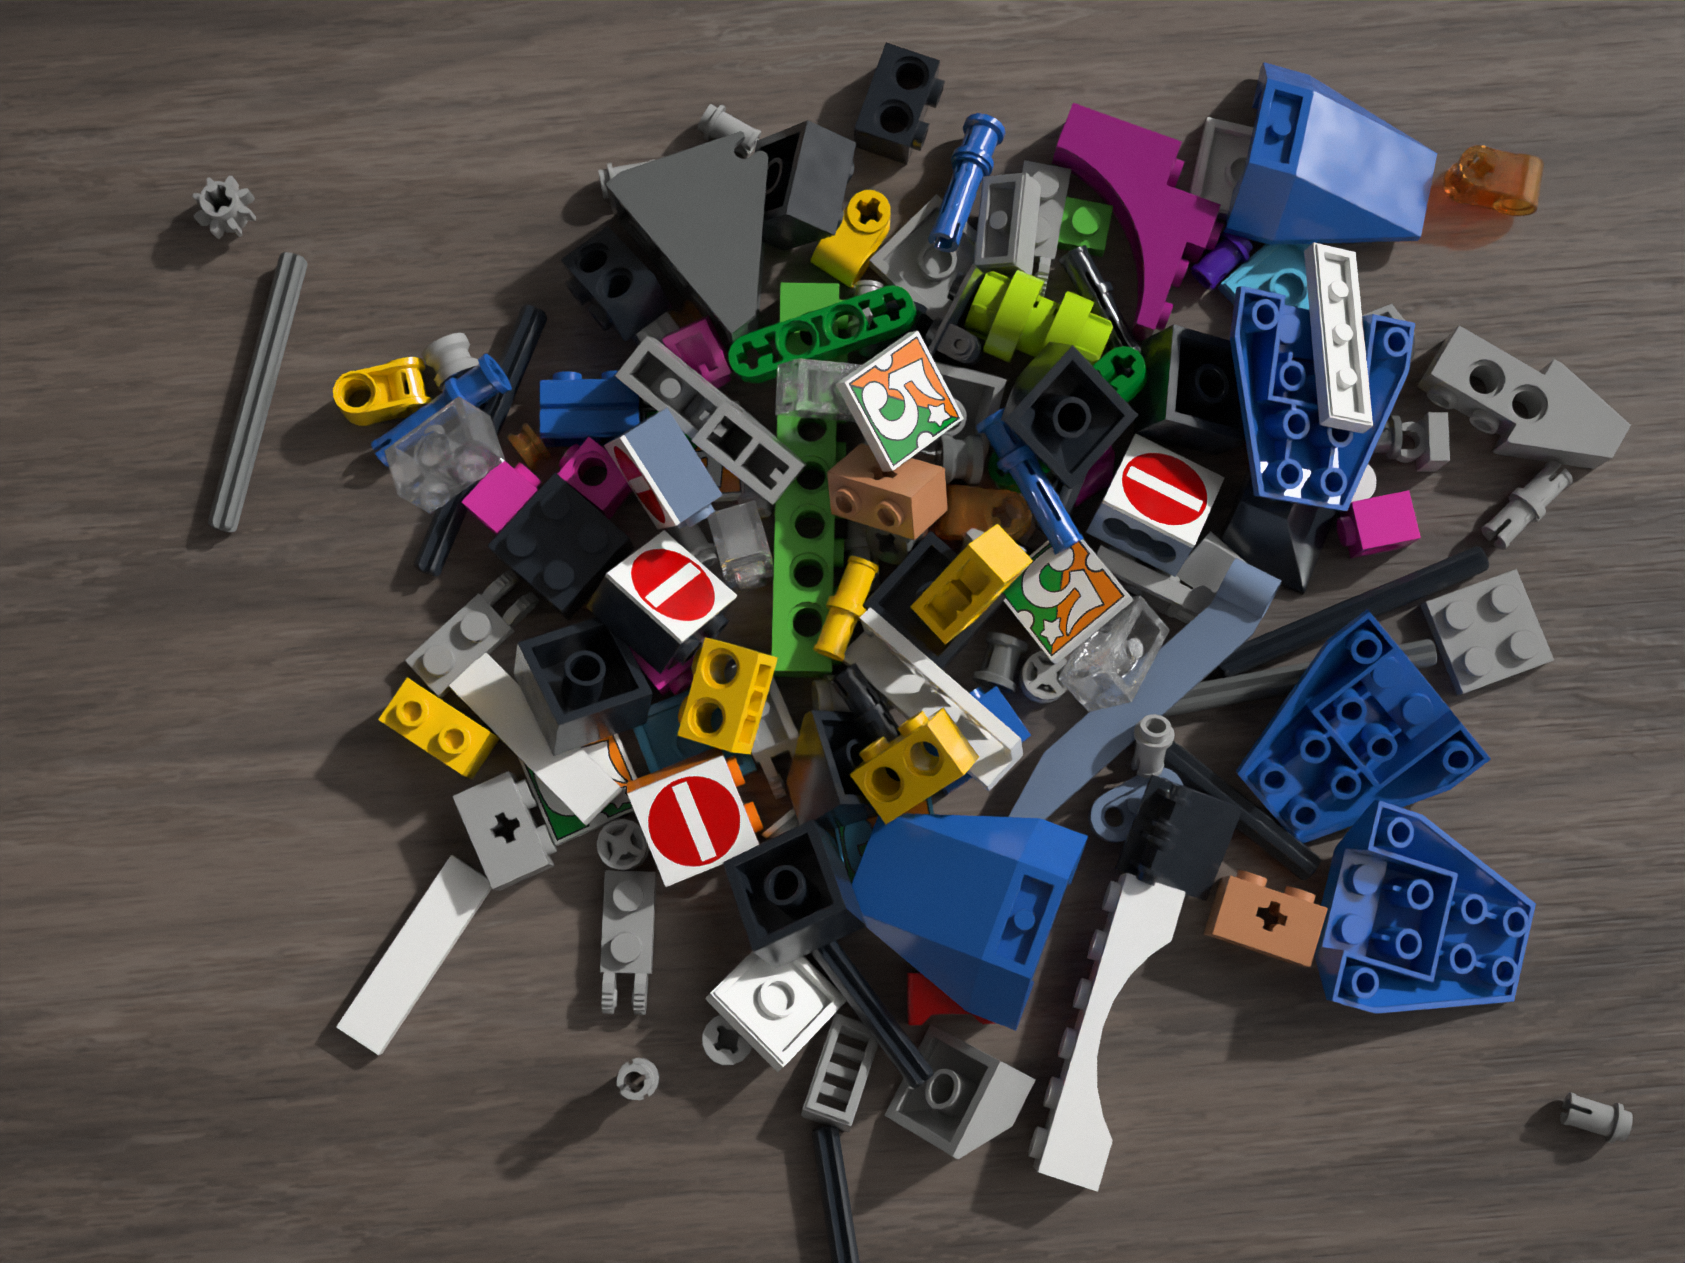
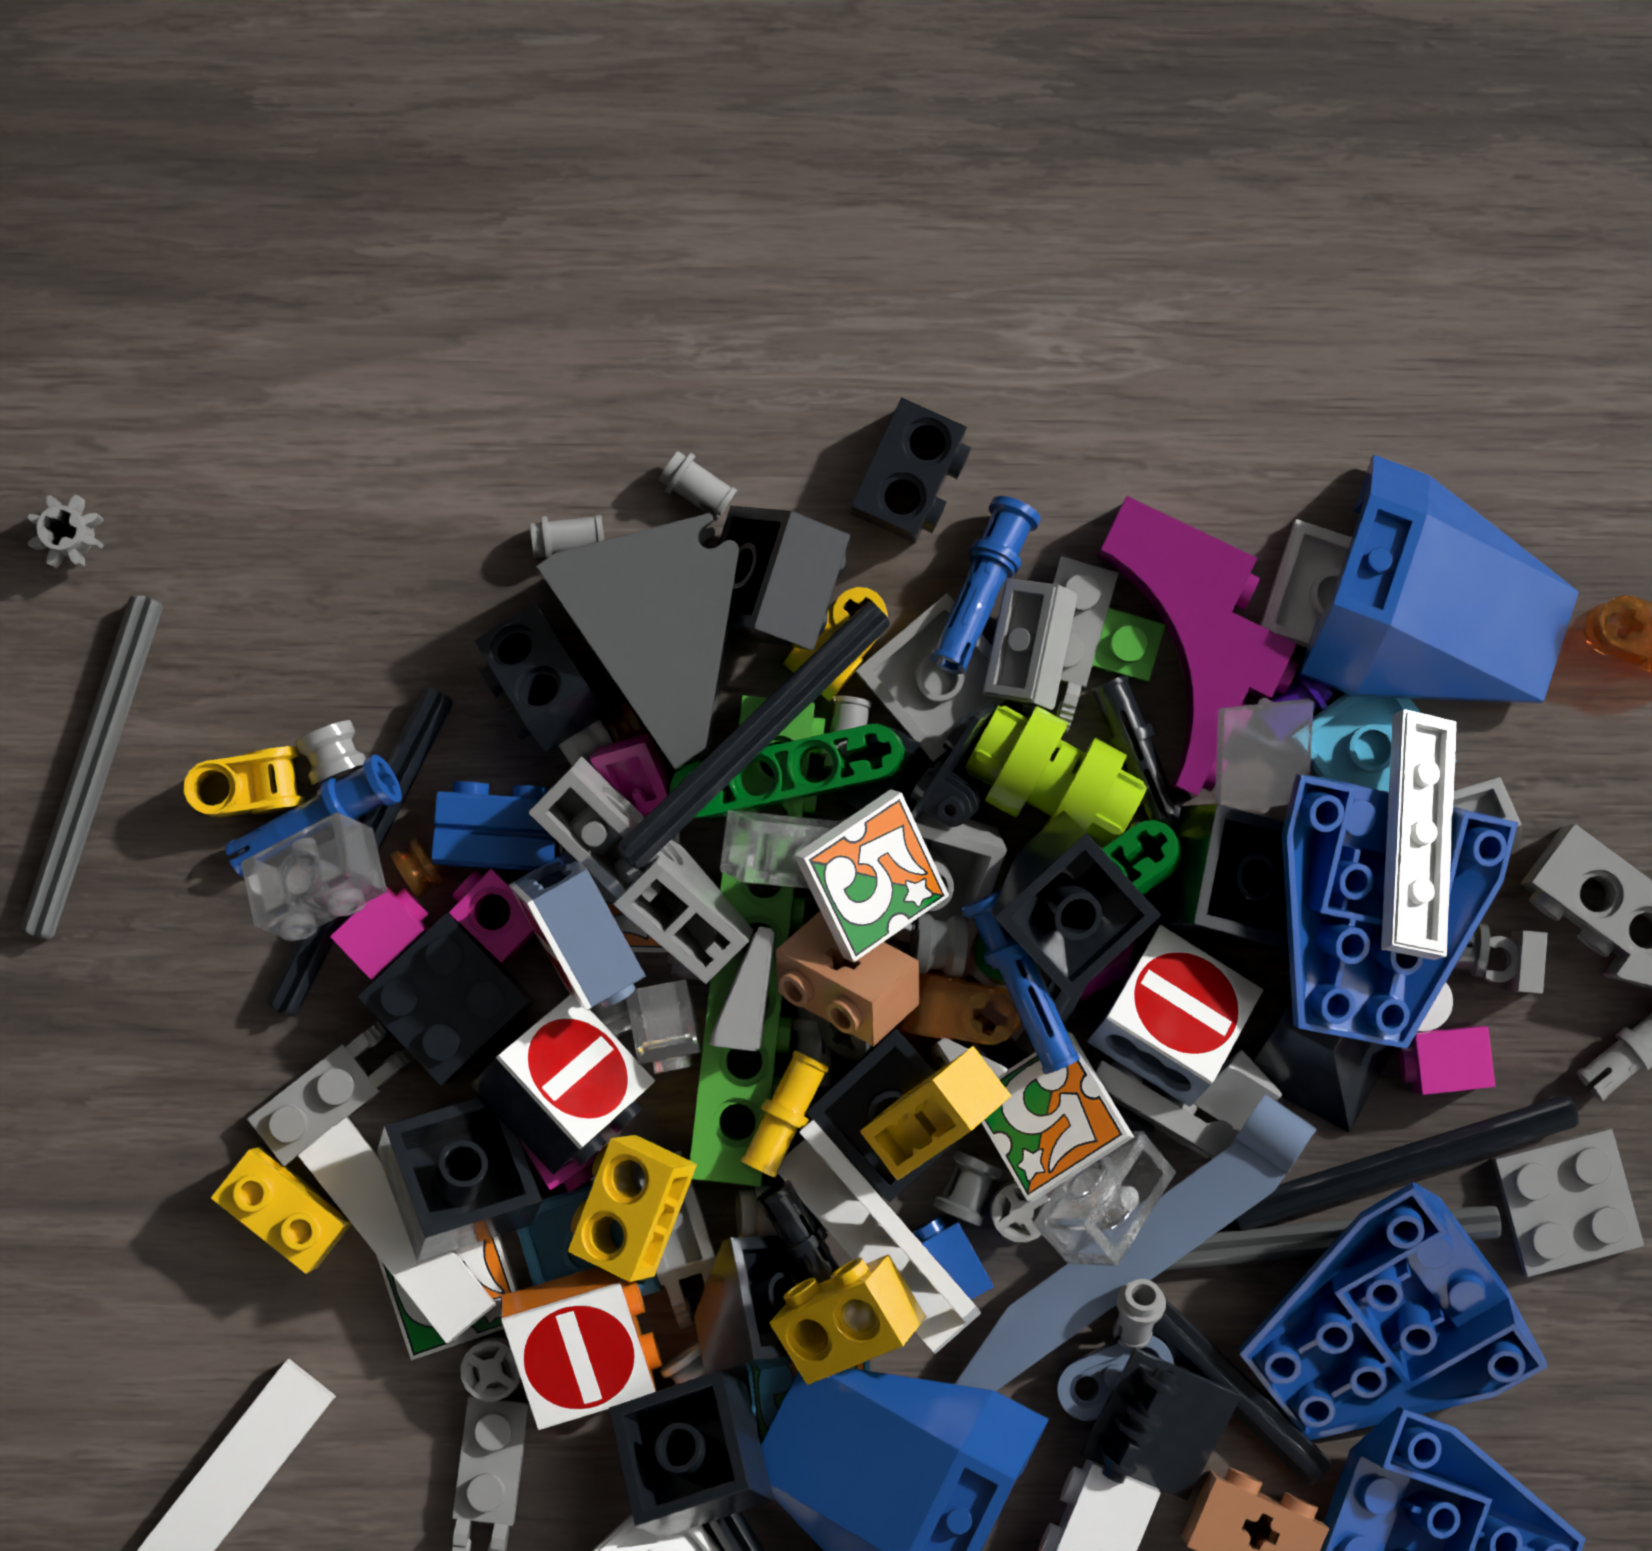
camera: 10 degrees right, 5 degrees up
light grey brick [452,771,557,891] -> none
none -> black axle [616,602,890,869]
none -> light grey slope [709,927,776,1051]
none -> clear piece [1215,698,1314,813]

